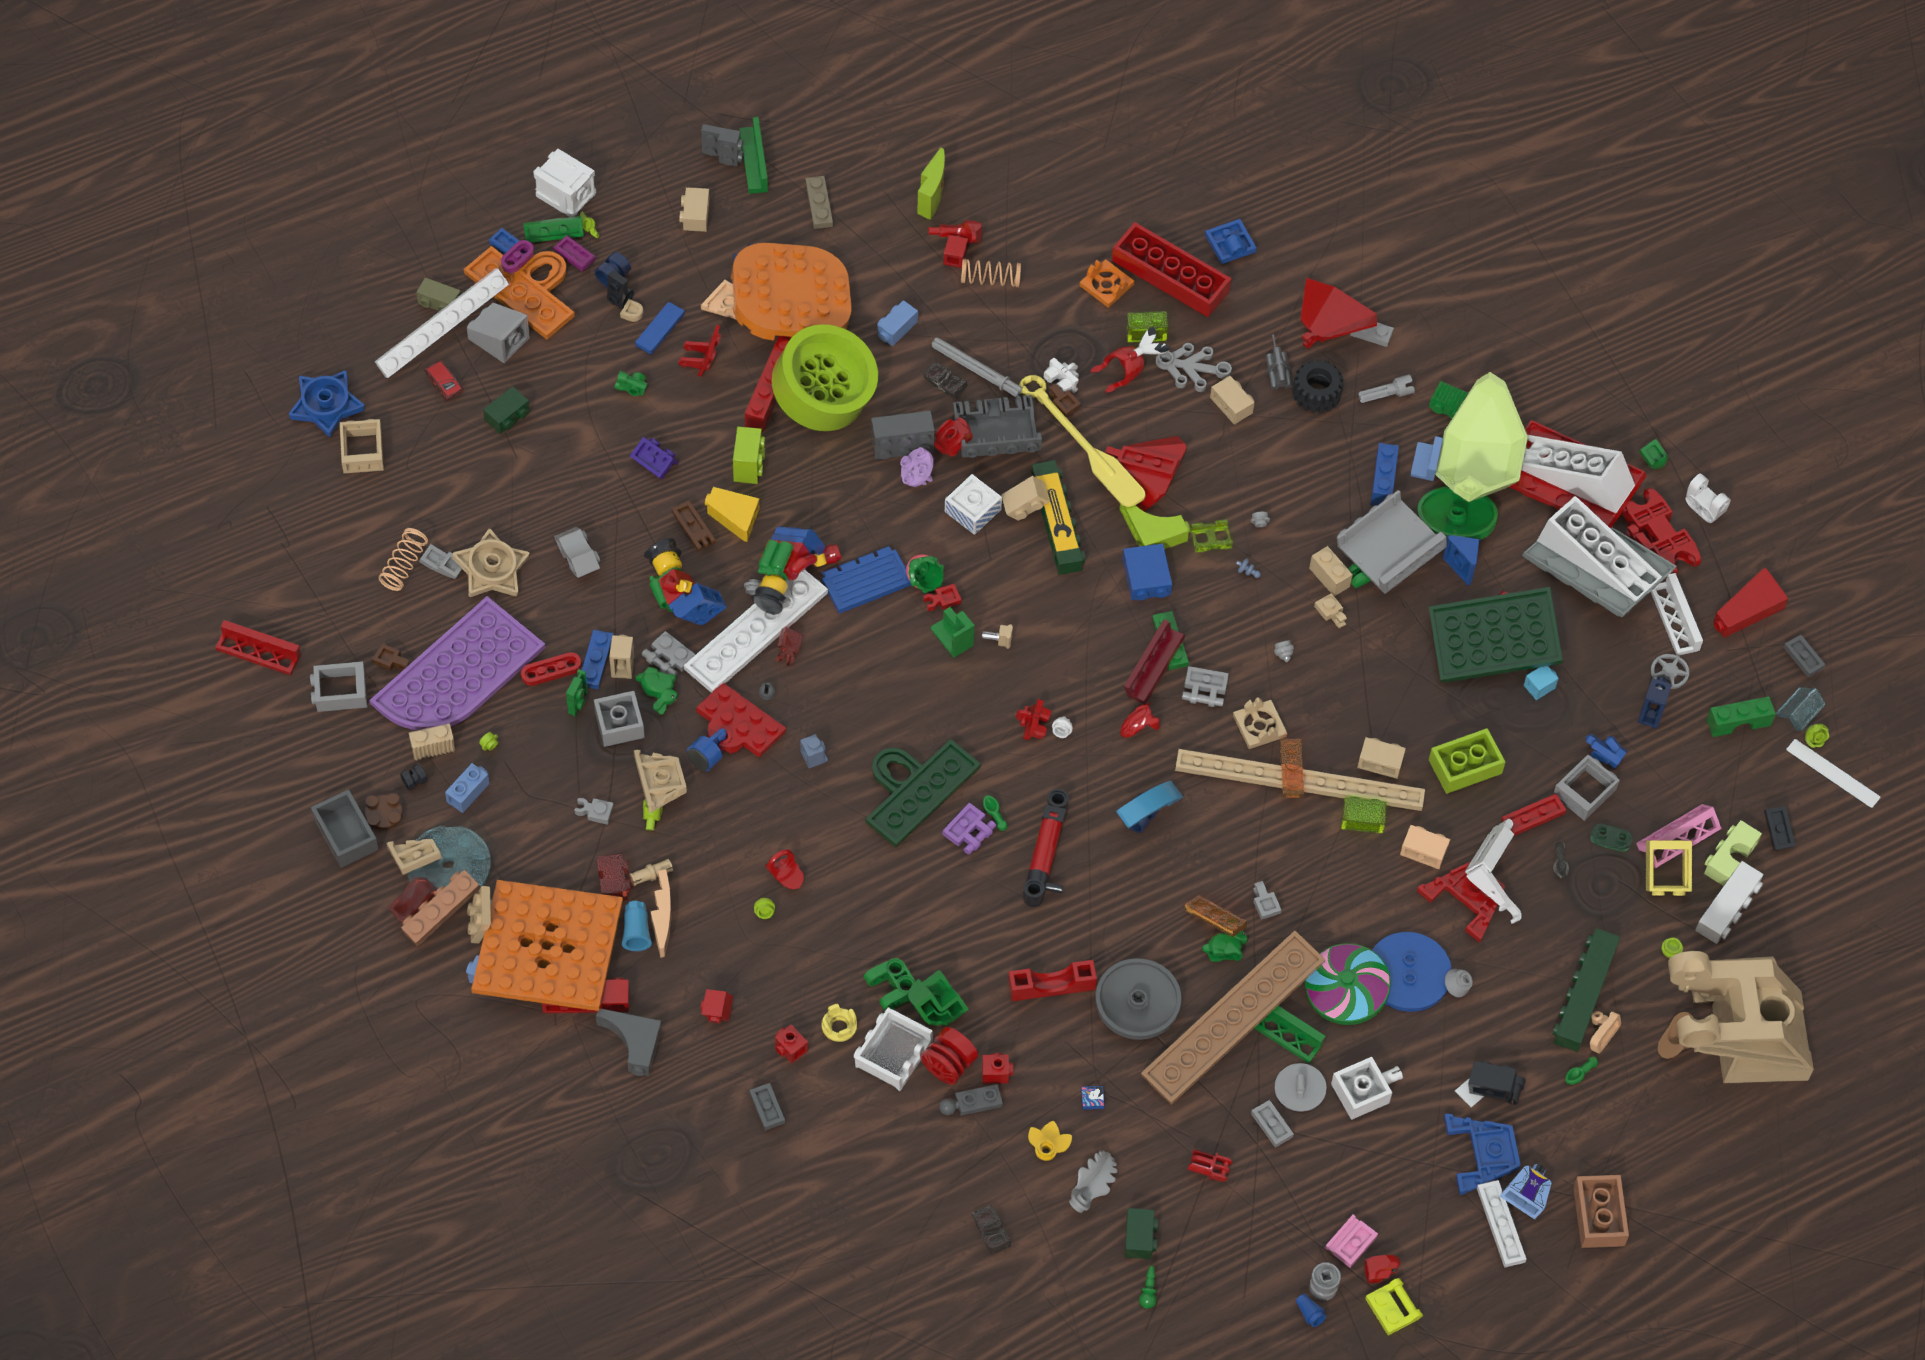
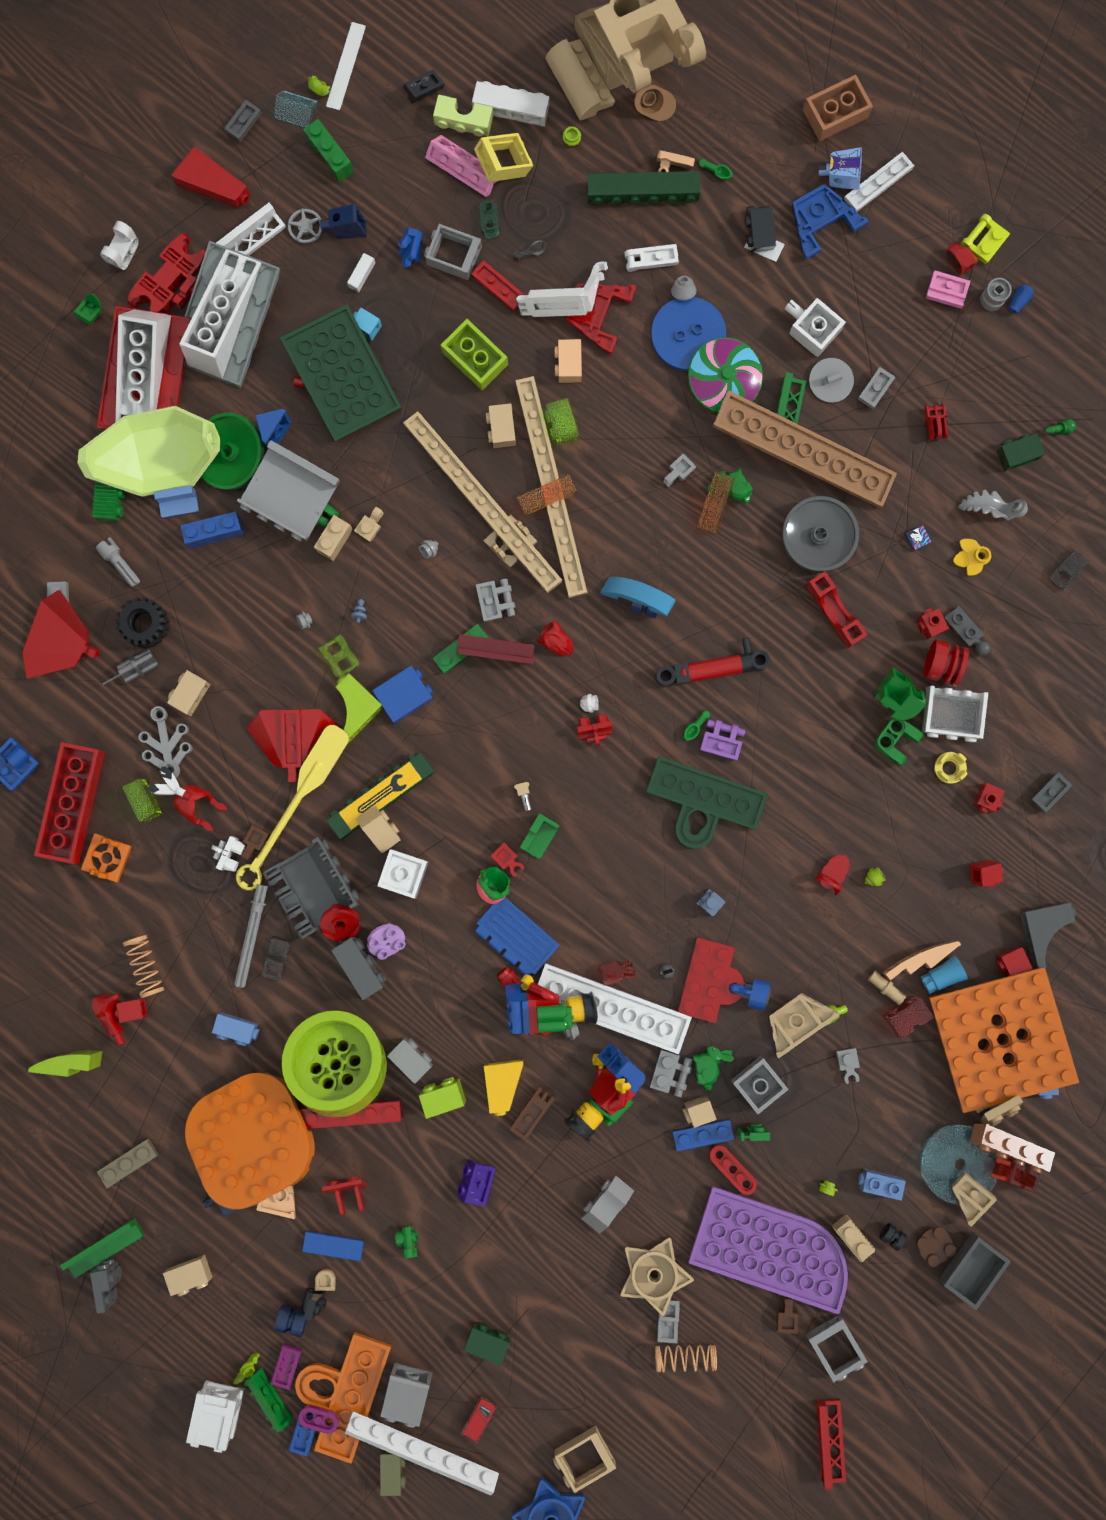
camera: 110 degrees left, 25 degrees up
none -> white piece [347,253,375,293]
none -> light grey brick [387,1037,433,1084]
none -> tan plate [403,411,562,593]
none -> white plate [624,244,679,272]

